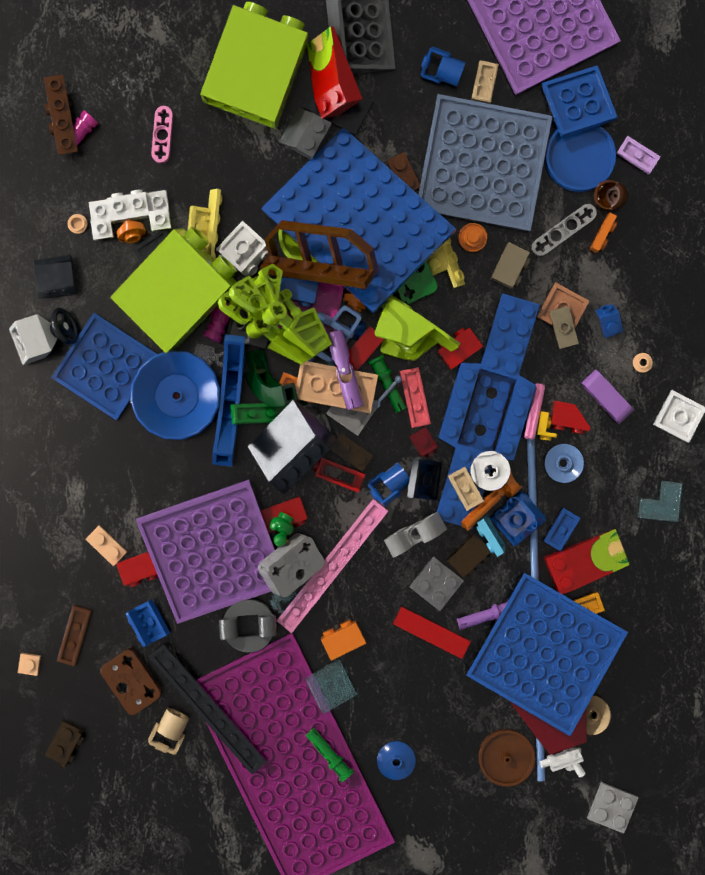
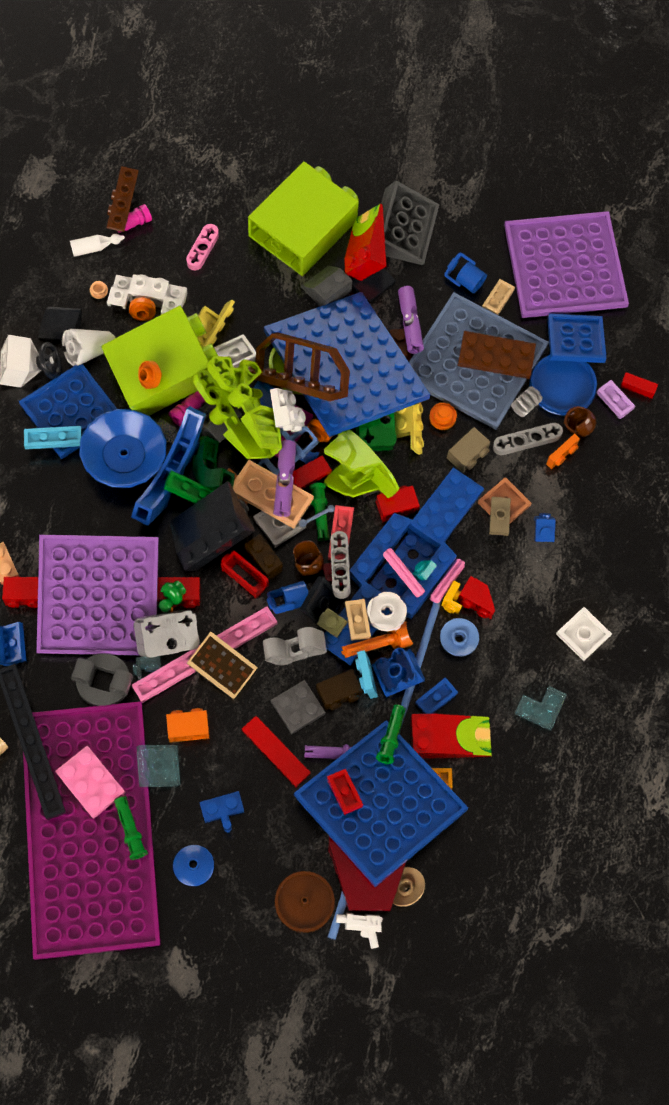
camera: 15 degrees right, 20 degrees down
medium lavender beam [581,370,634,424] -> none
light grey plate [587,782,638,833] -> none
light nougat plate [633,353,653,372] -> none
none -> medium azure plate [24,426,82,449]
none -> bright pink plate [55,746,125,819]
none -> white cone [62,329,115,366]
none -> white wheel [70,234,125,257]
none -> orange plate [138,361,162,389]
none -> tile [186,632,258,699]
none -> blue plate [200,791,244,833]
none -> white plate [270,388,306,432]
none -> reddish brown helmet [293,540,324,576]
none -> olive bracket [317,608,348,638]
none -> red plate [327,769,363,815]
none -> light grey beam [330,531,351,599]
none -> green pin [376,705,406,764]
none -> bright pink axle [383,548,425,597]
none -> medium lavender piece [398,286,424,354]
none -> teal plate [413,560,437,580]
none -> reddish brown plate [458,331,536,379]
none -> light grey gear [511,386,543,417]
none -> red piece [620,373,658,399]

